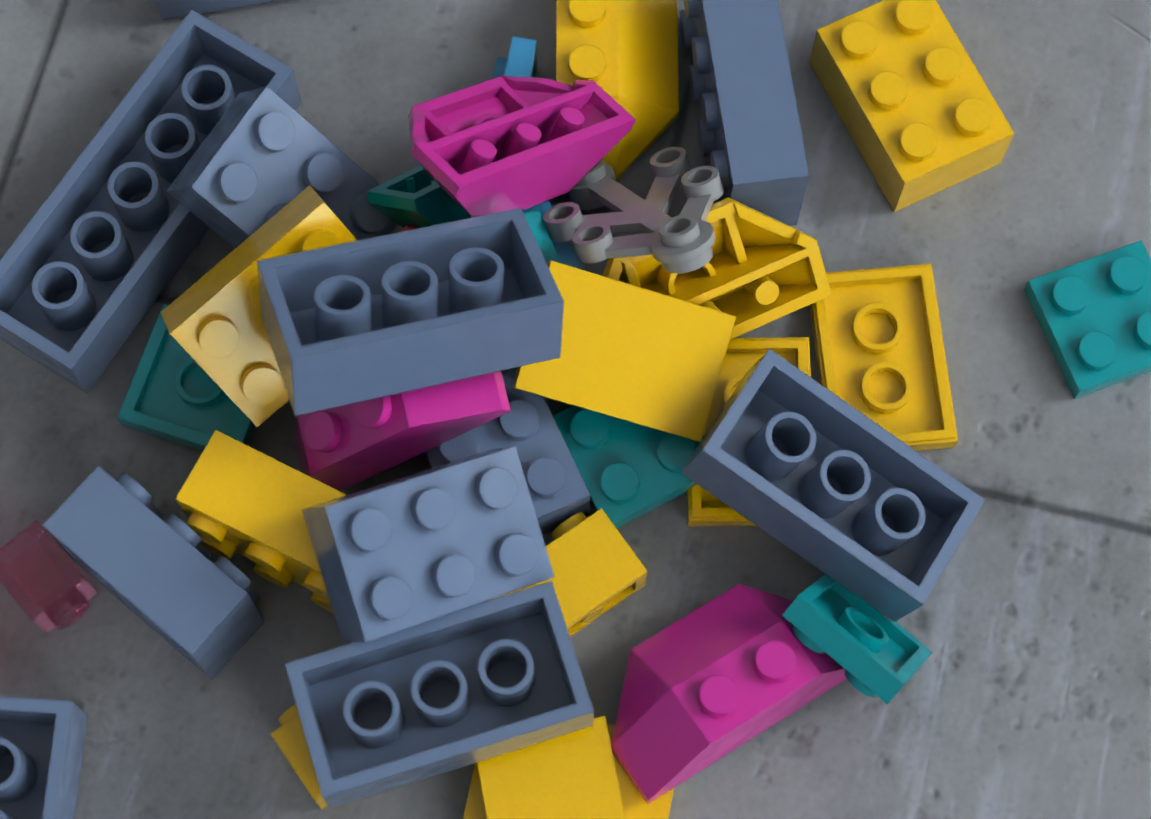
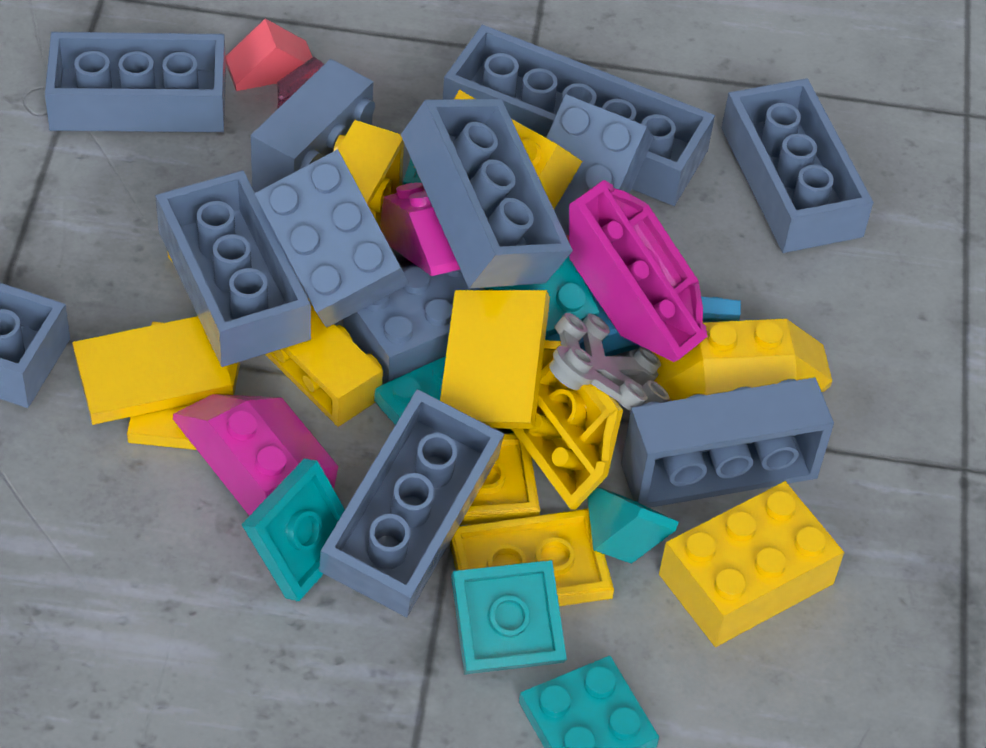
camera: 80 degrees right, 20 degrees down
none -> teal plate [451,560,567,675]
none -> teal slope [587,487,679,564]

